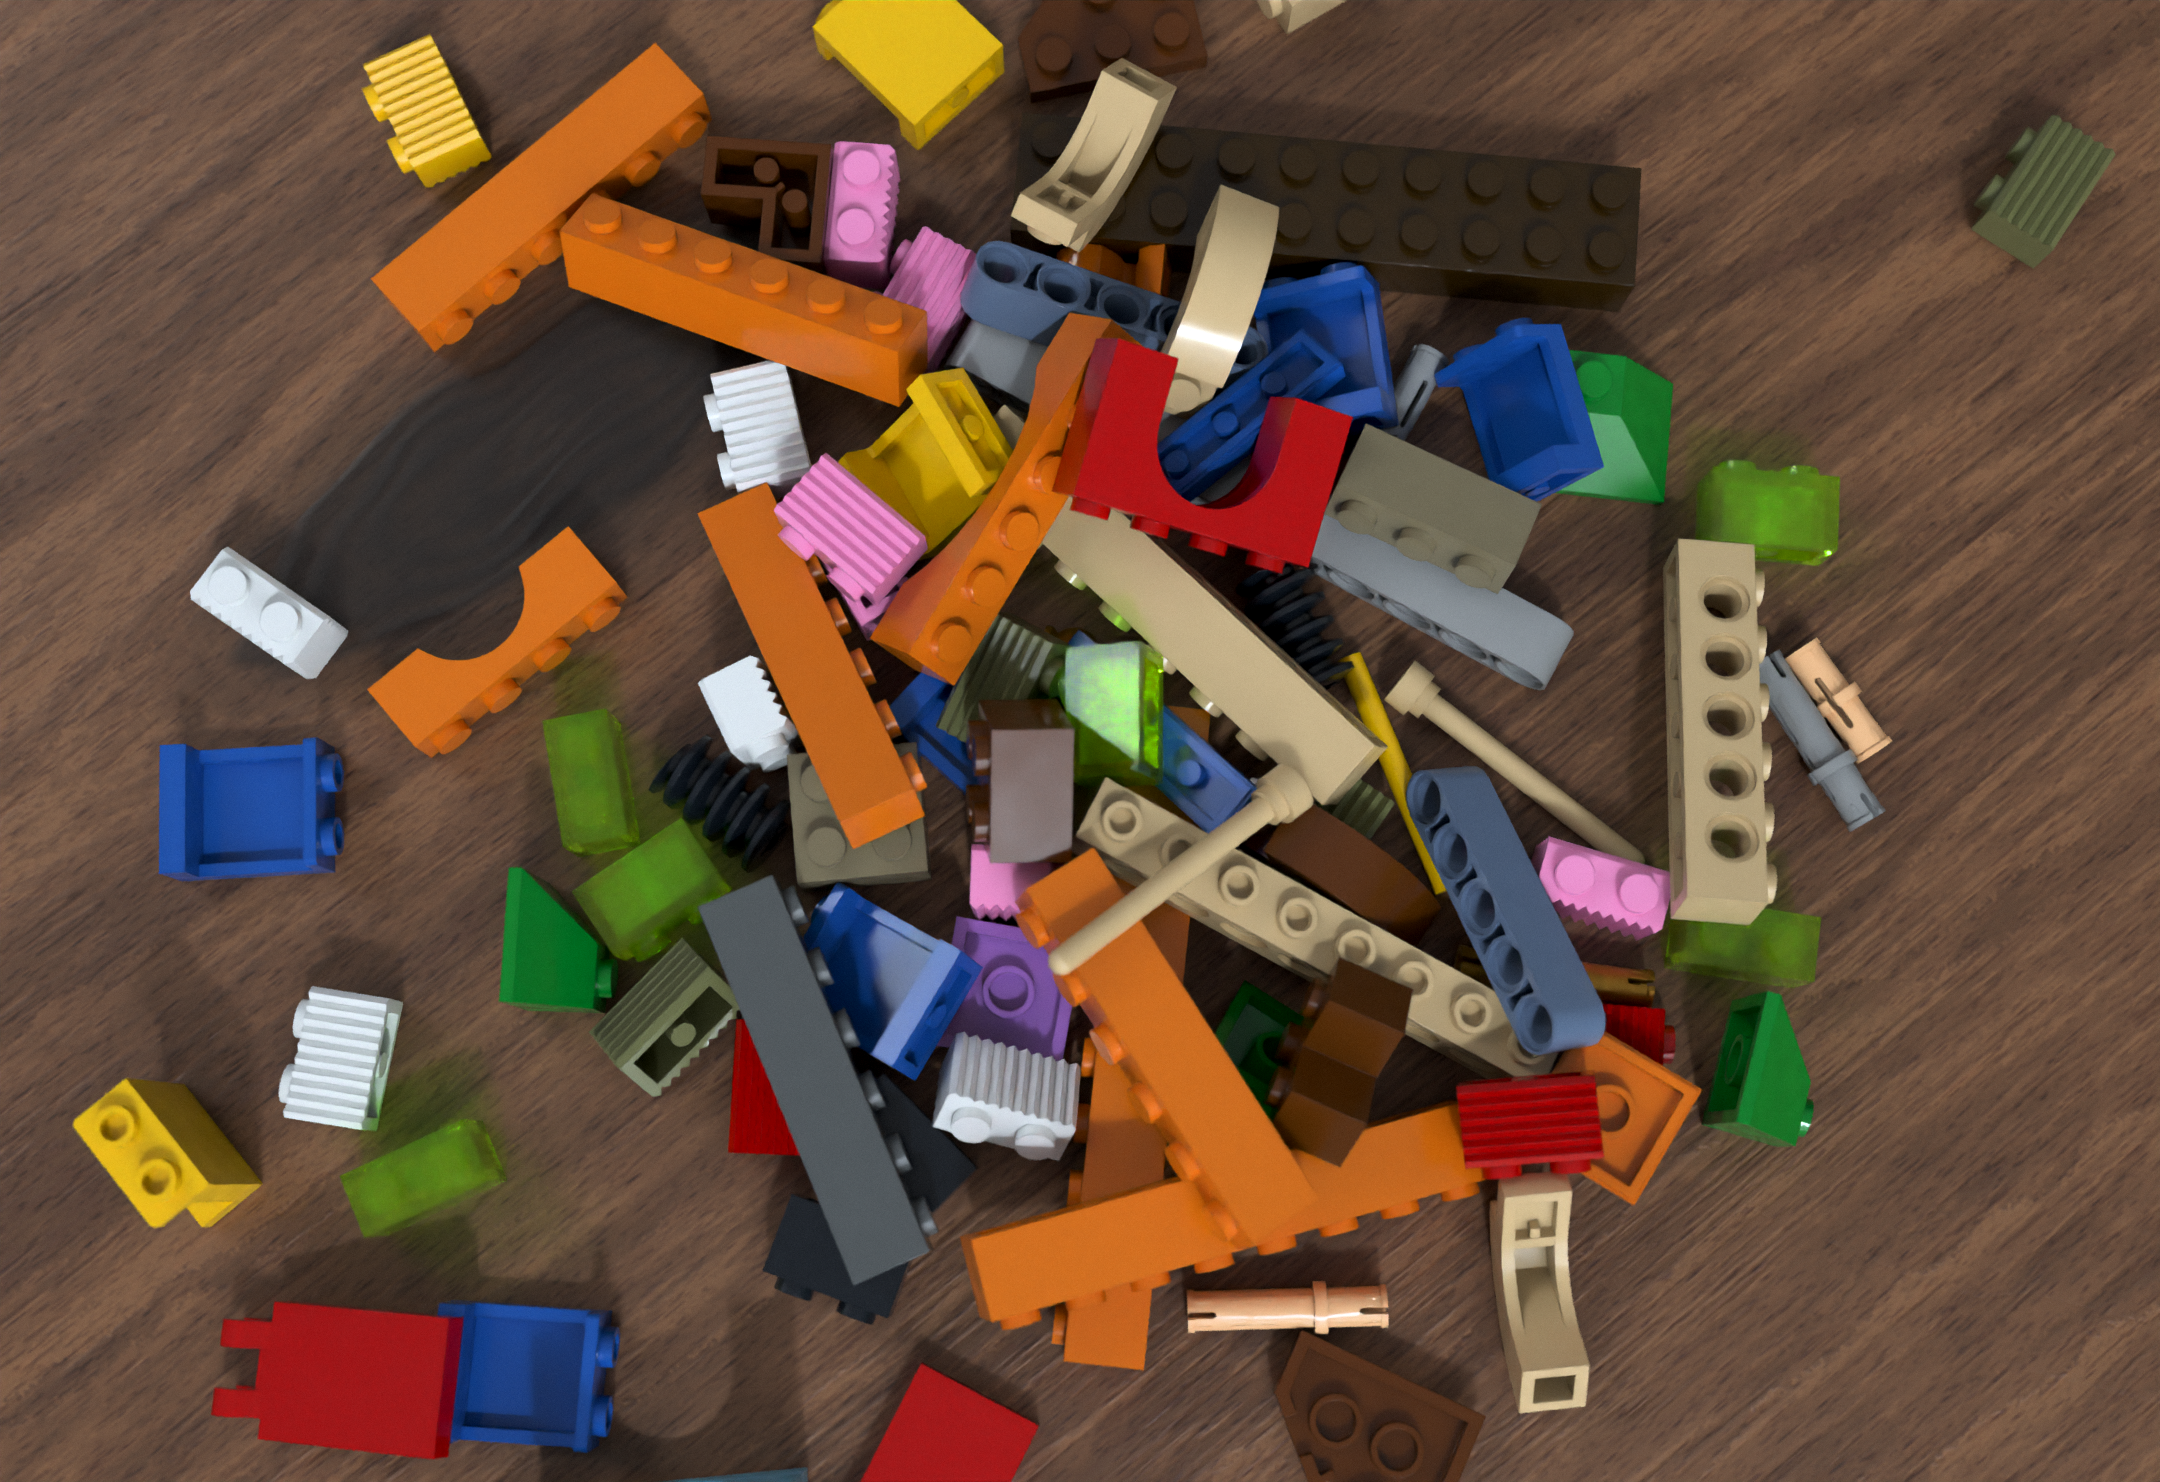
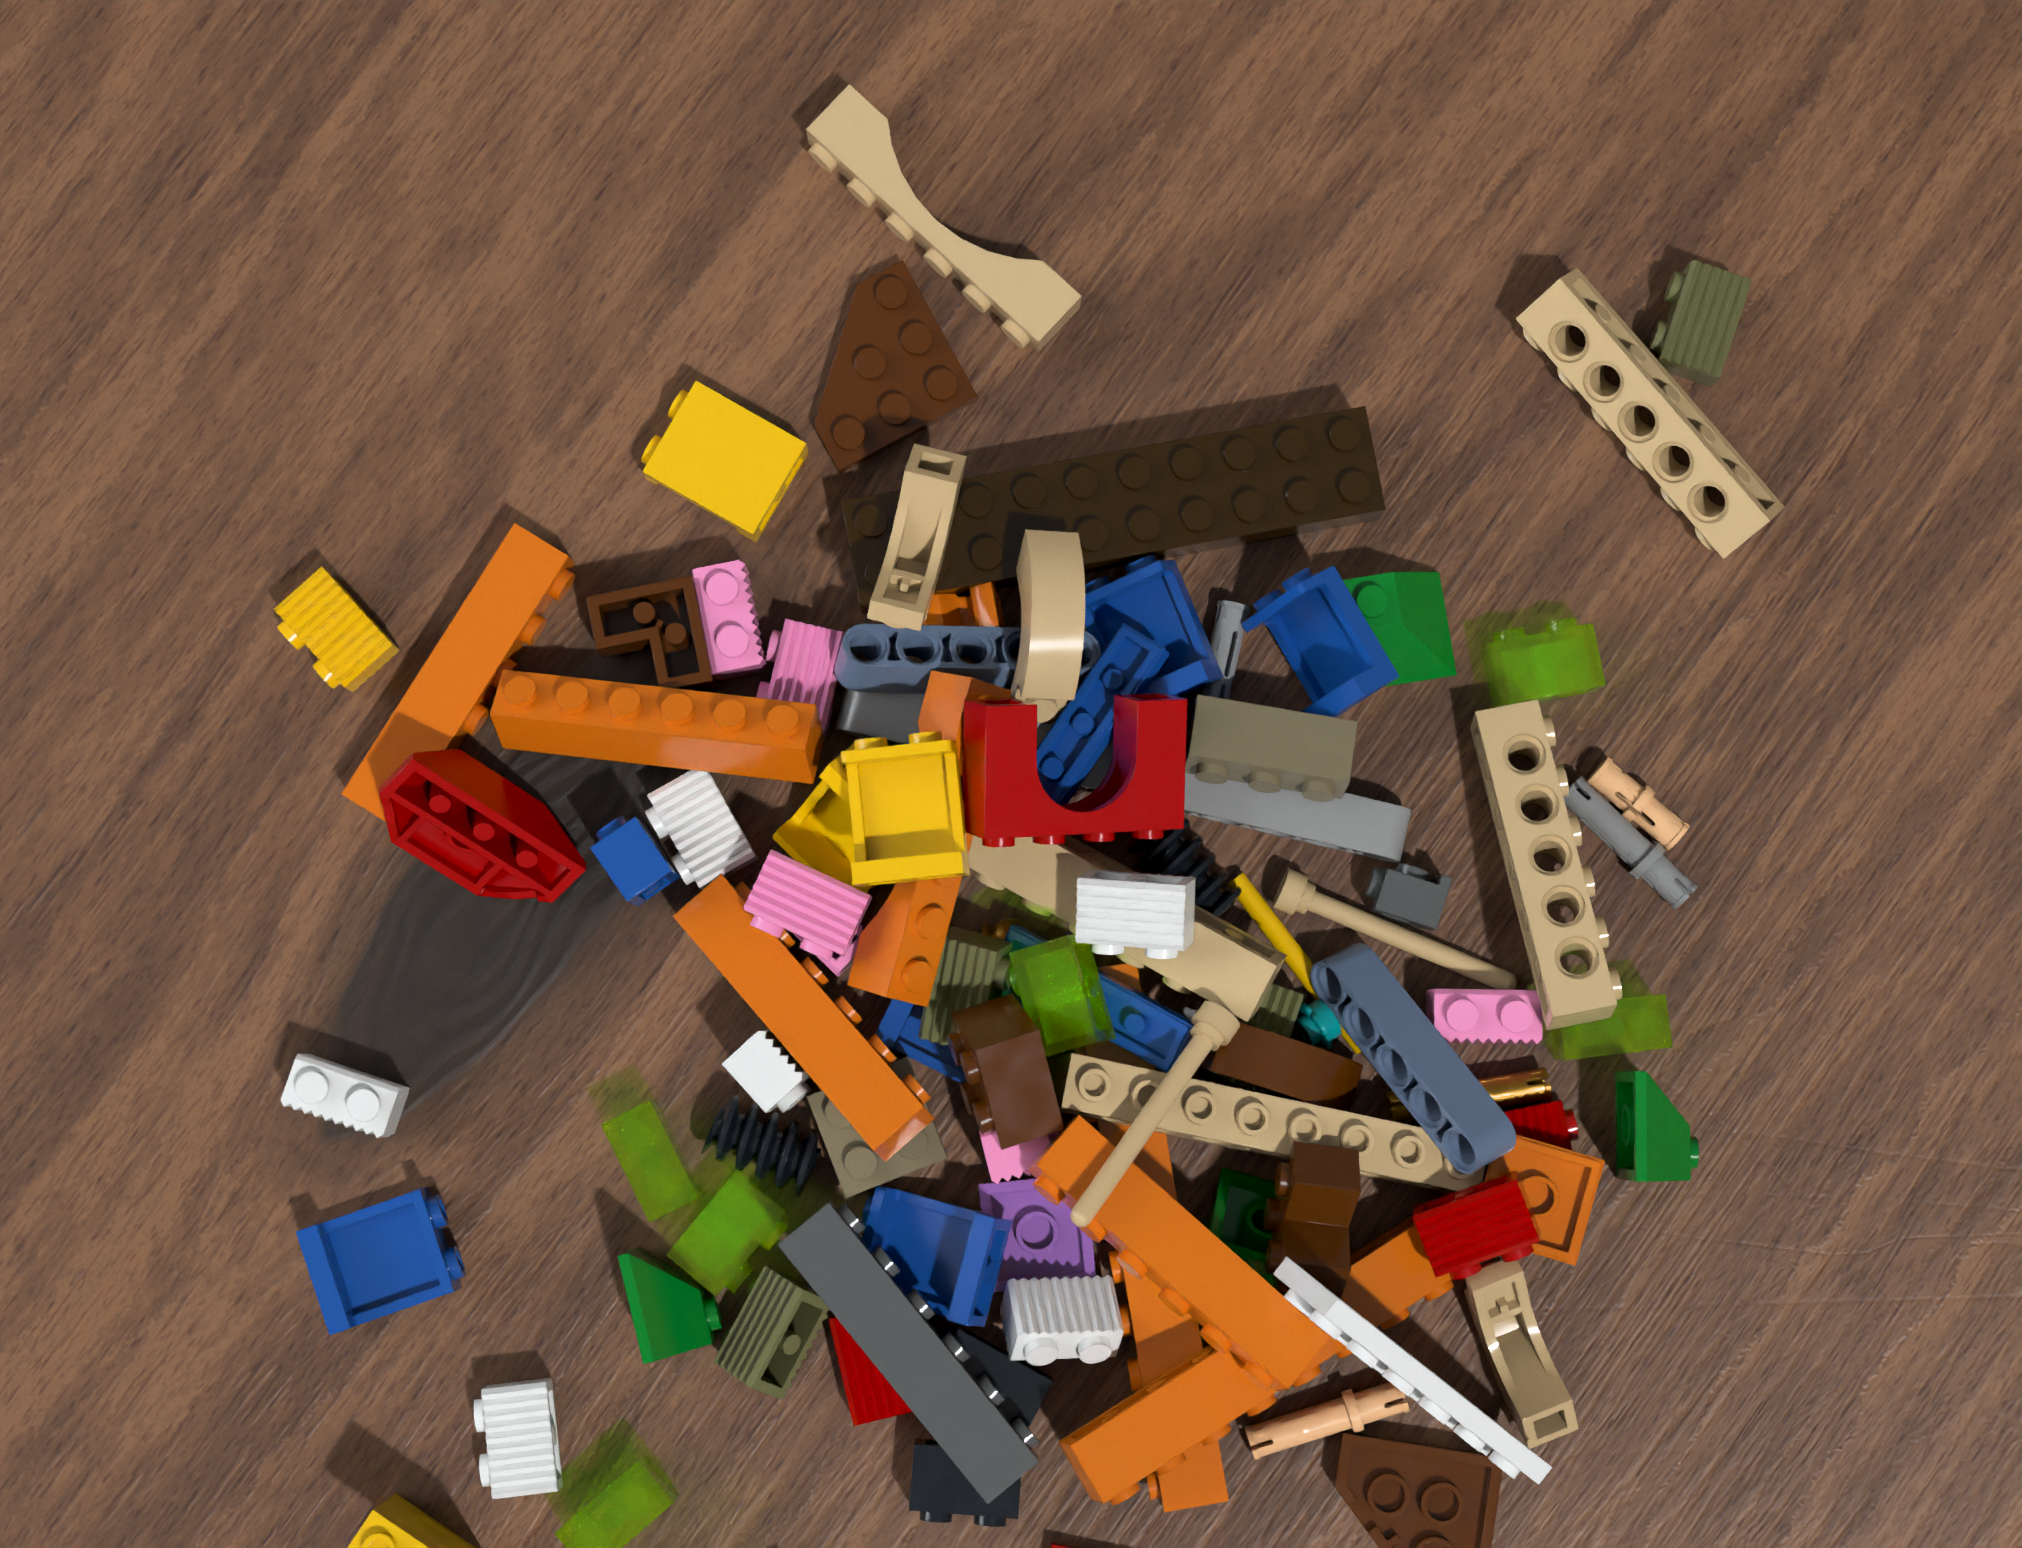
camera: 20 degrees left, 5 degrees up
orange arch [367,526,627,758] -> none
none -> red wedge [379,749,586,903]
none -> blue brick [590,816,681,907]
none -> yellow panel [841,731,970,887]
none -> white brick [1075,870,1195,959]
none -> white plate [1273,1256,1552,1485]
none -> teal plate [1294,999,1342,1050]
none -> dark grey brick [1365,863,1452,931]
none -> tan brick [1516,268,1785,559]

